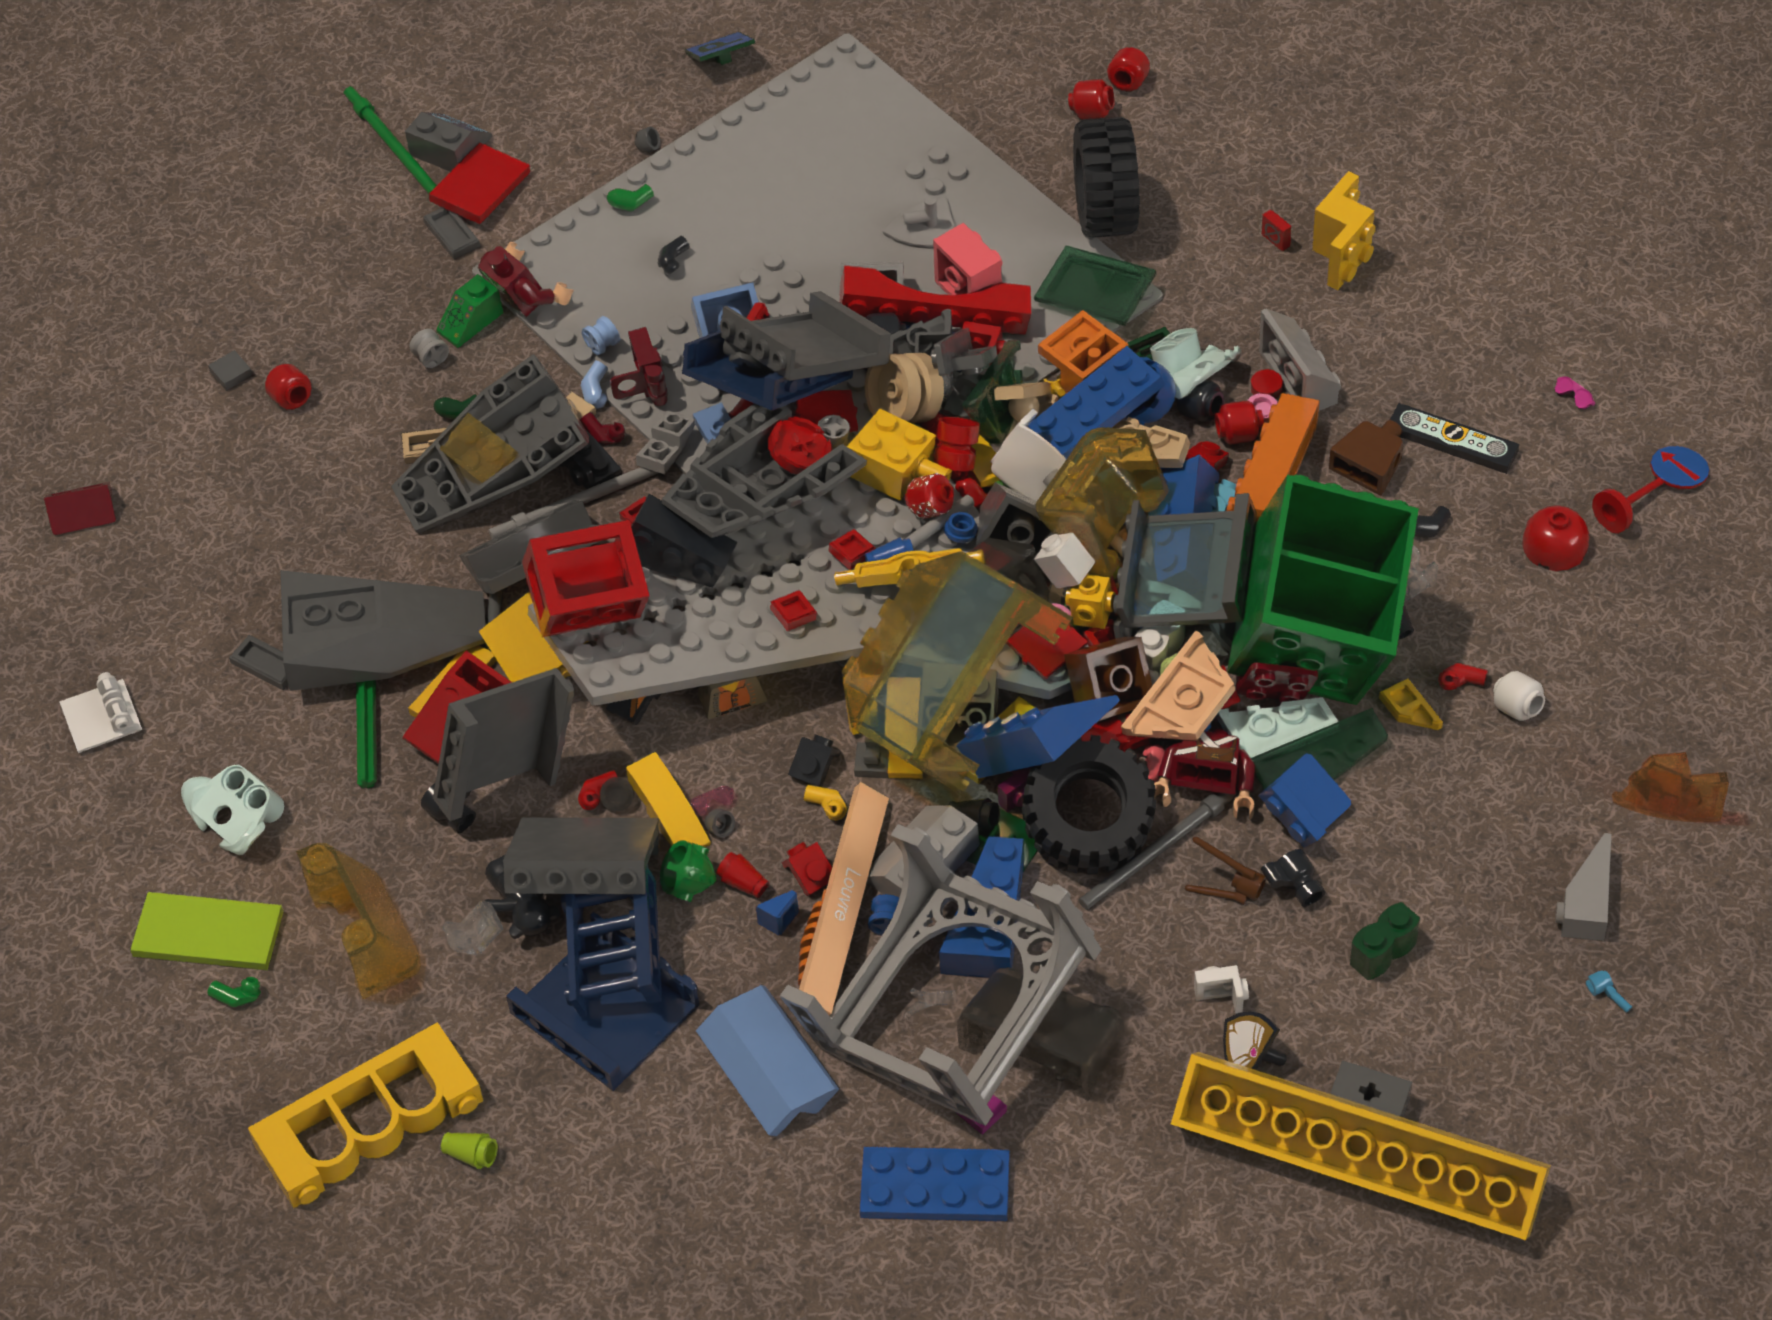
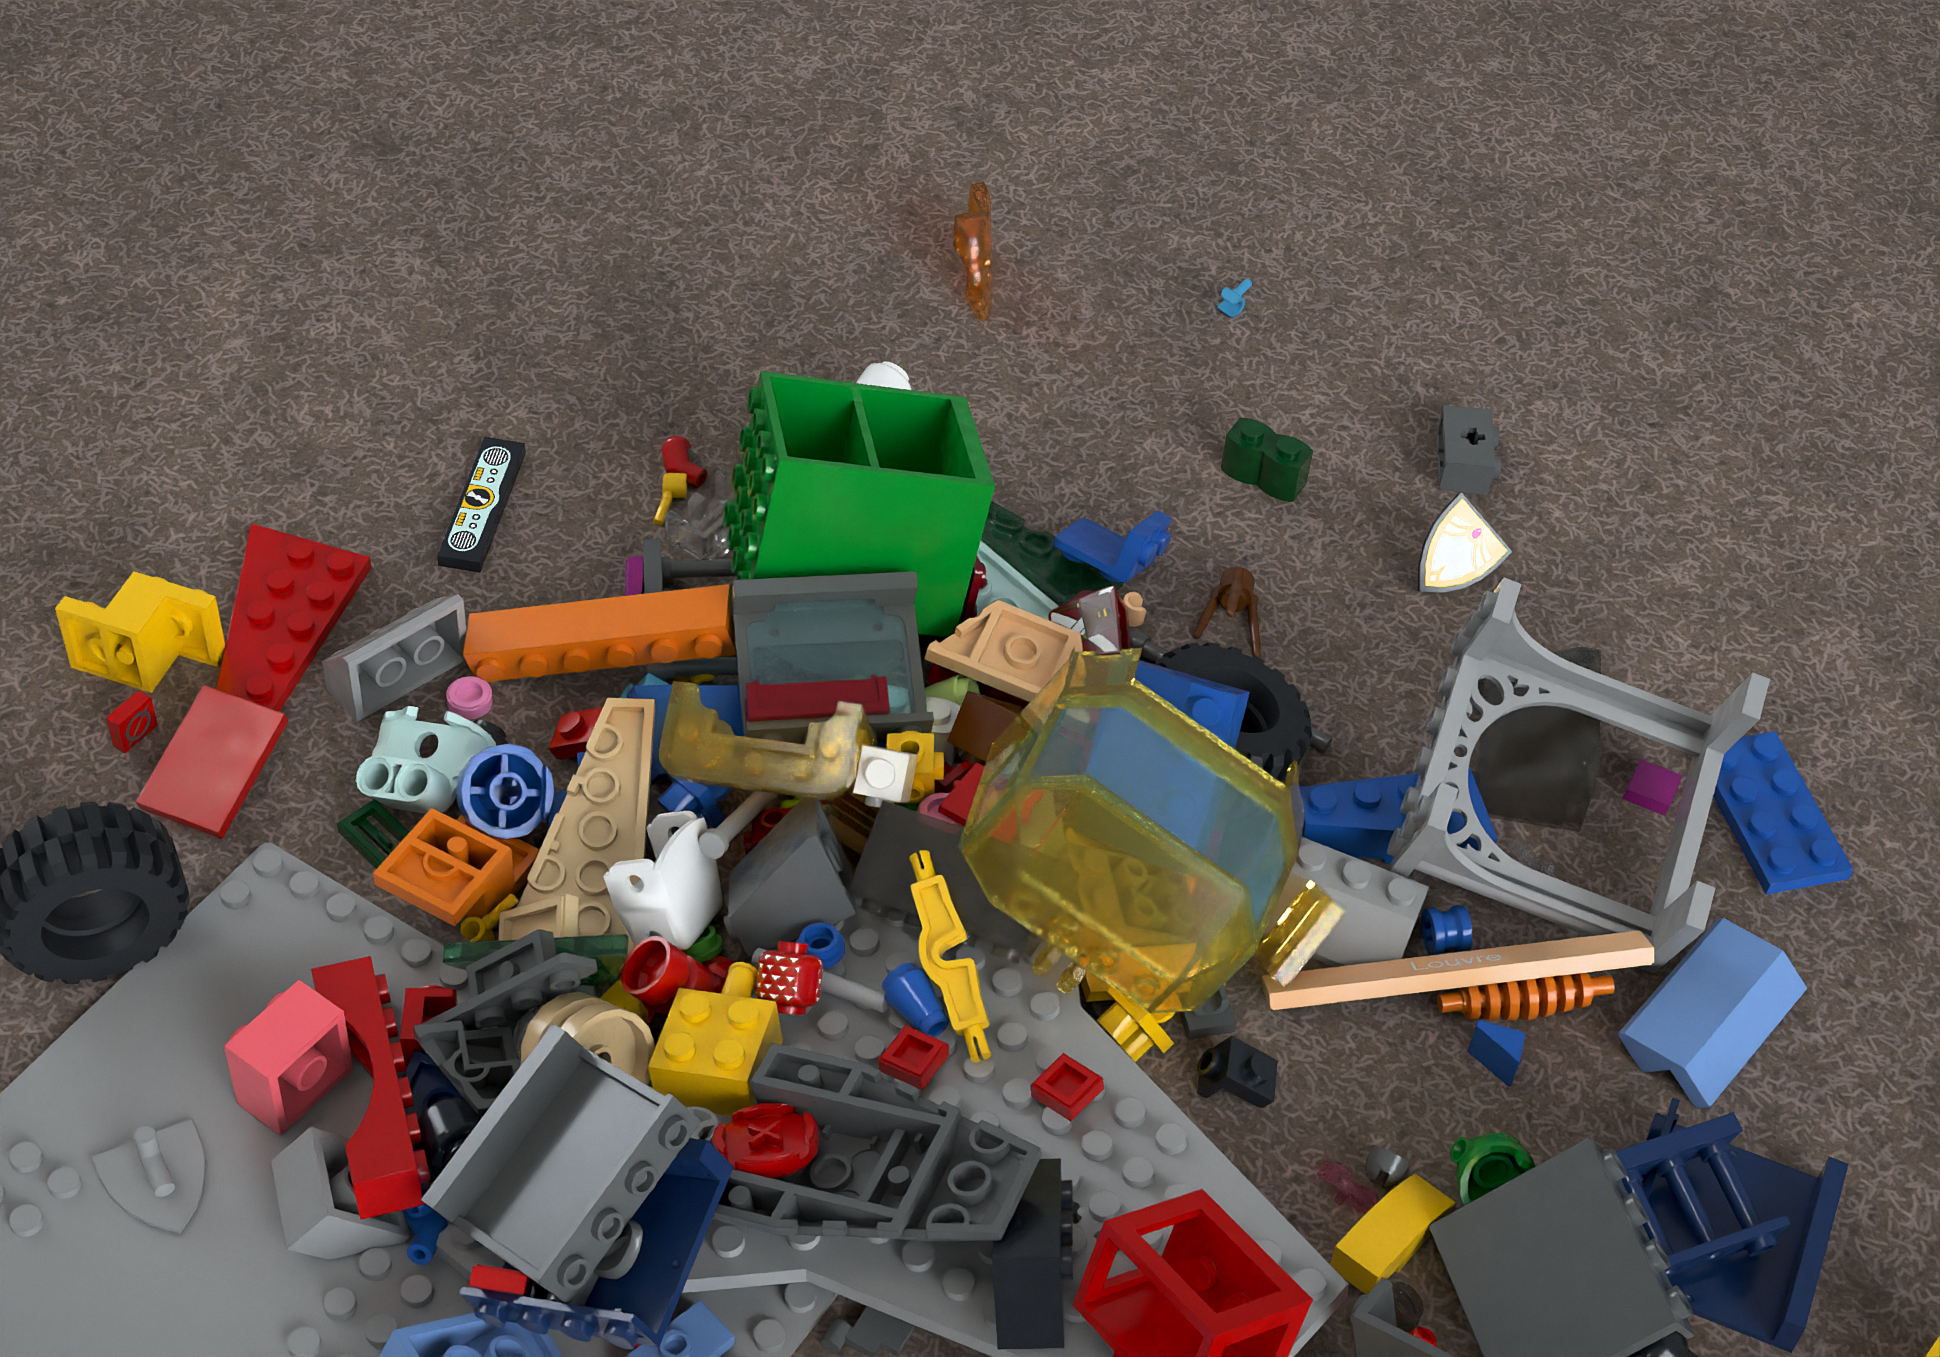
camera: 115 degrees left, 5 degrees down
red cone [716,852,769,899] -> none
red bracket [781,841,832,896] -> none
yellow arm [804,785,847,821] -> none
blue plate [1028,346,1166,462] -> none
clear green piece [1034,245,1156,326] -> none
yellow brick [1171,1052,1551,1240] -> none
white bracket [1194,965,1249,1014] -> none
red head [1215,400,1264,445] -> none
red tile [1251,369,1283,399] -> none
black piece [1261,849,1326,907] -> none
reddish brown torso [1329,420,1403,496] -> none
black arm [1415,506,1451,537] -> none
red cylinder [1522,505,1590,571] -> none
dark pink piece [1555,376,1596,409] -> none
light grey slope [1555,833,1611,941] -> none
piece [1592,446,1709,534] -> none
none -> tile [136,685,288,839]
none -> red wing [217,523,372,712]
none -> yellow hand [653,473,687,526]
none -> red arm [662,435,708,488]
none -> dark red container [744,674,890,722]
none -> clear yellow plate [1252,880,1346,988]

